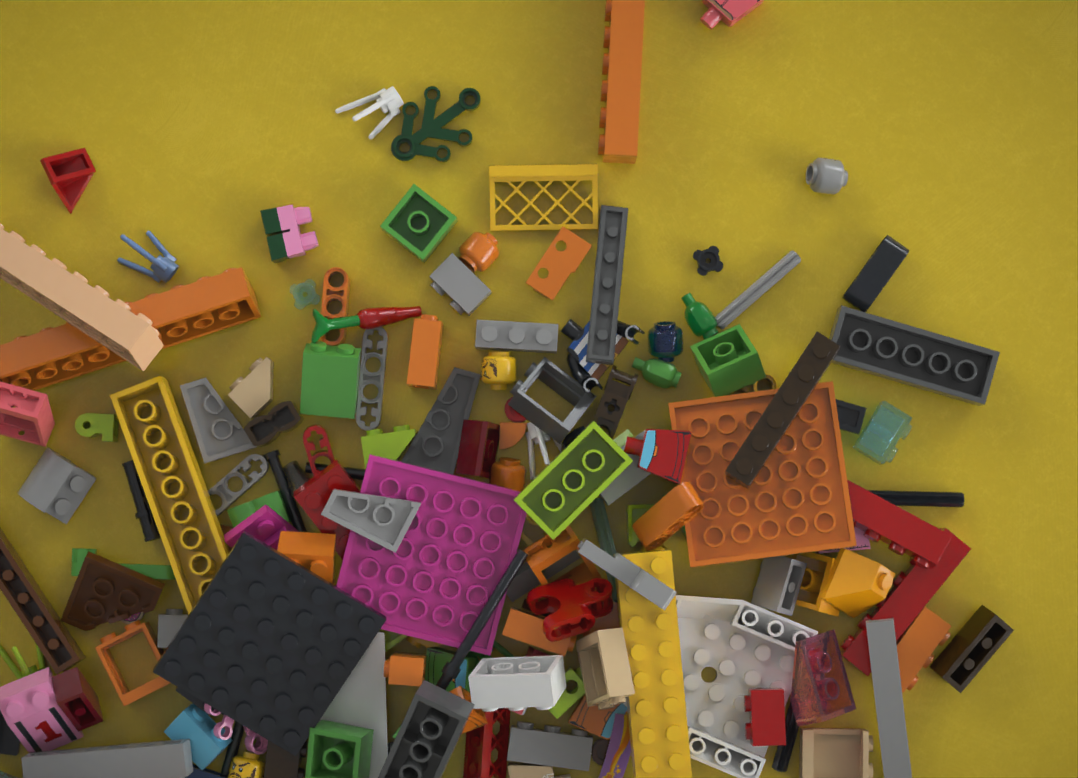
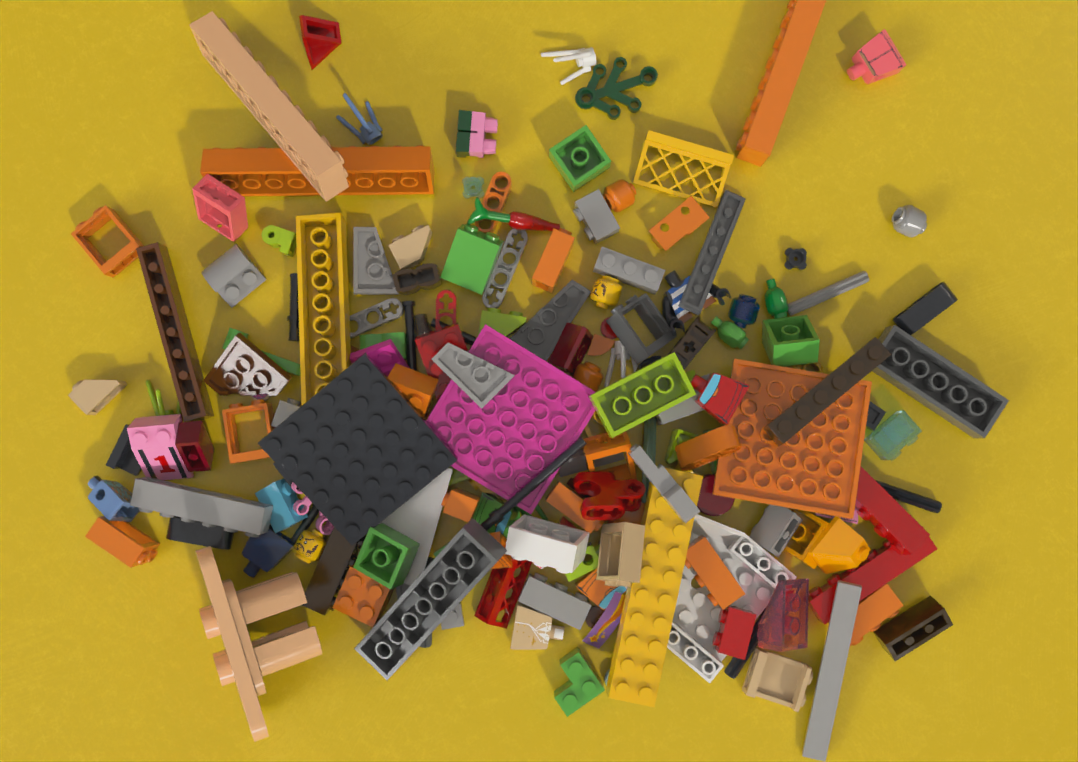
camera: 15 degrees right, 0 degrees up
none -> orange brick [685,535,745,610]
none -> dark red head [697,474,735,516]

